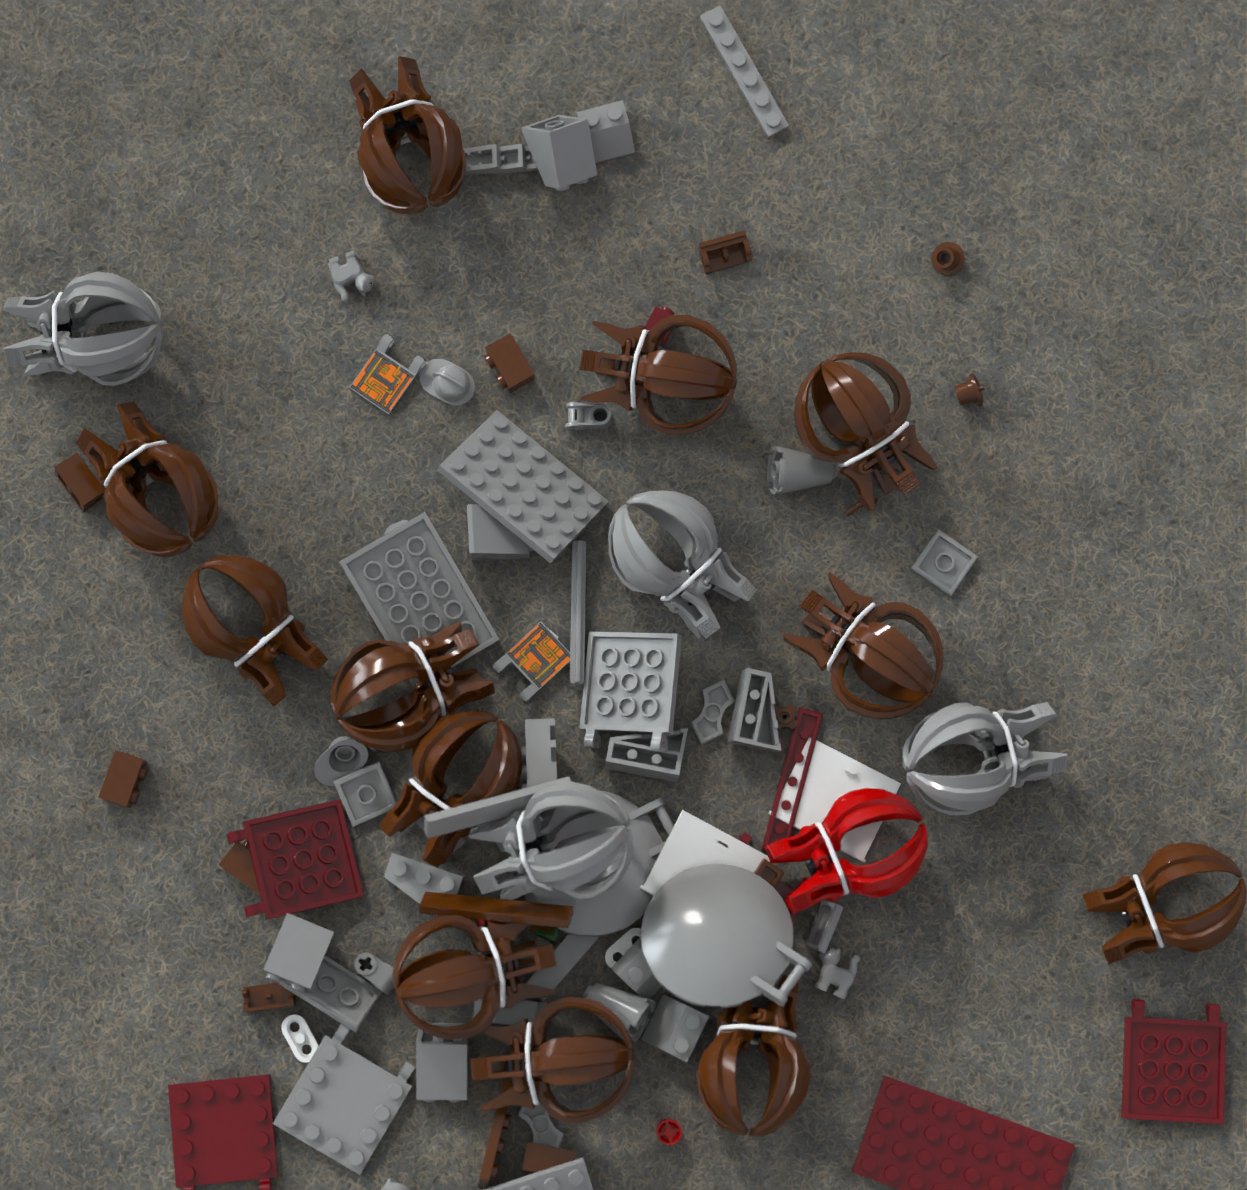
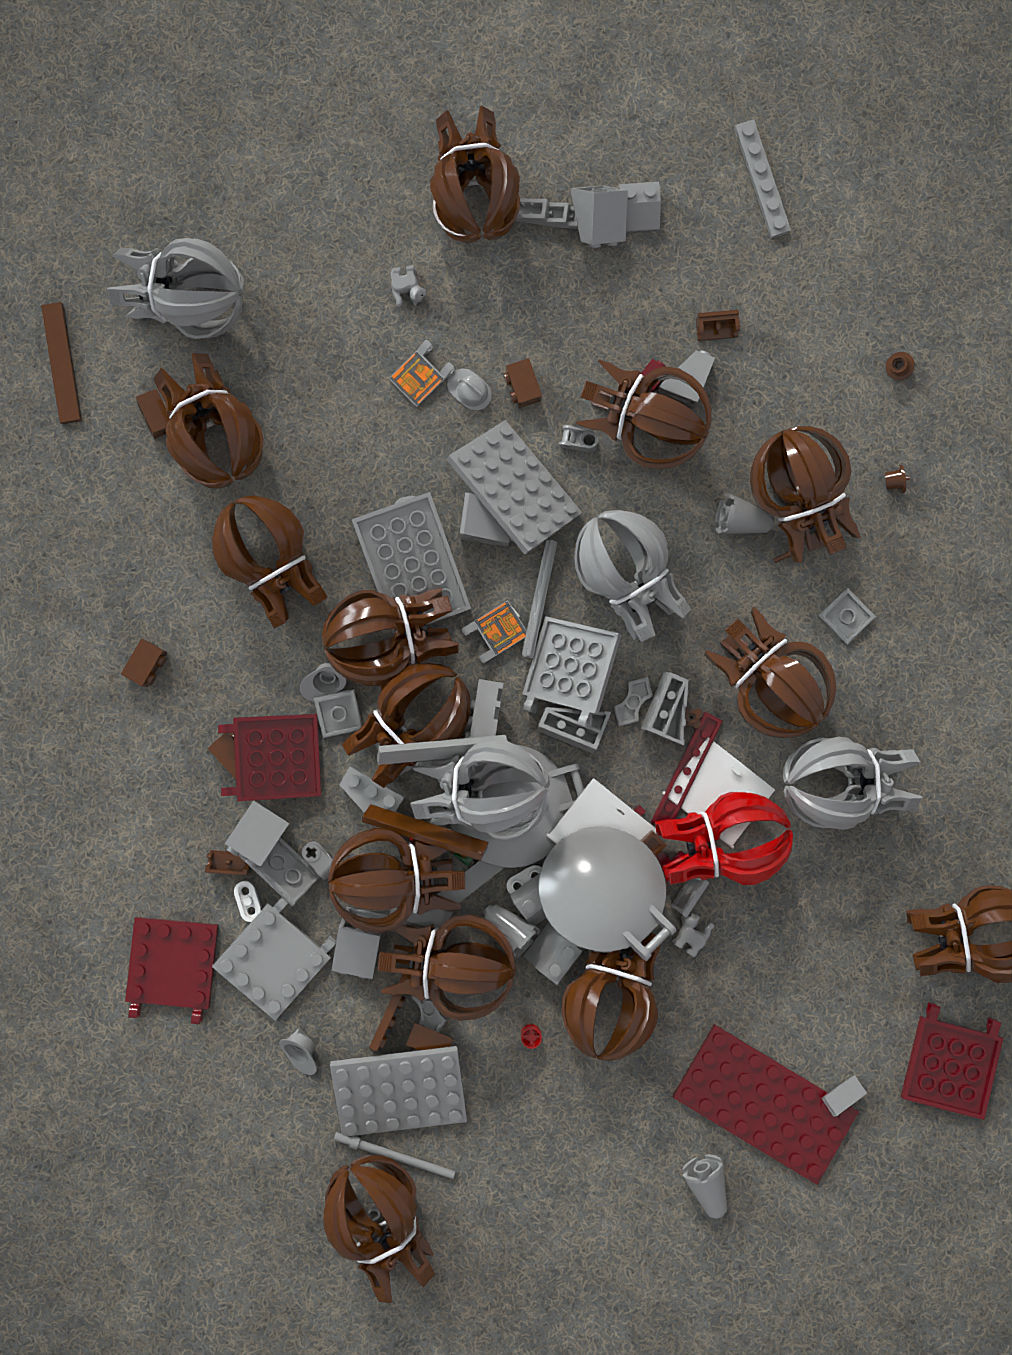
camera: 10 degrees right, 5 degrees up
none -> light grey slope [658,350,715,407]
none -> light grey tile [821,1075,867,1117]

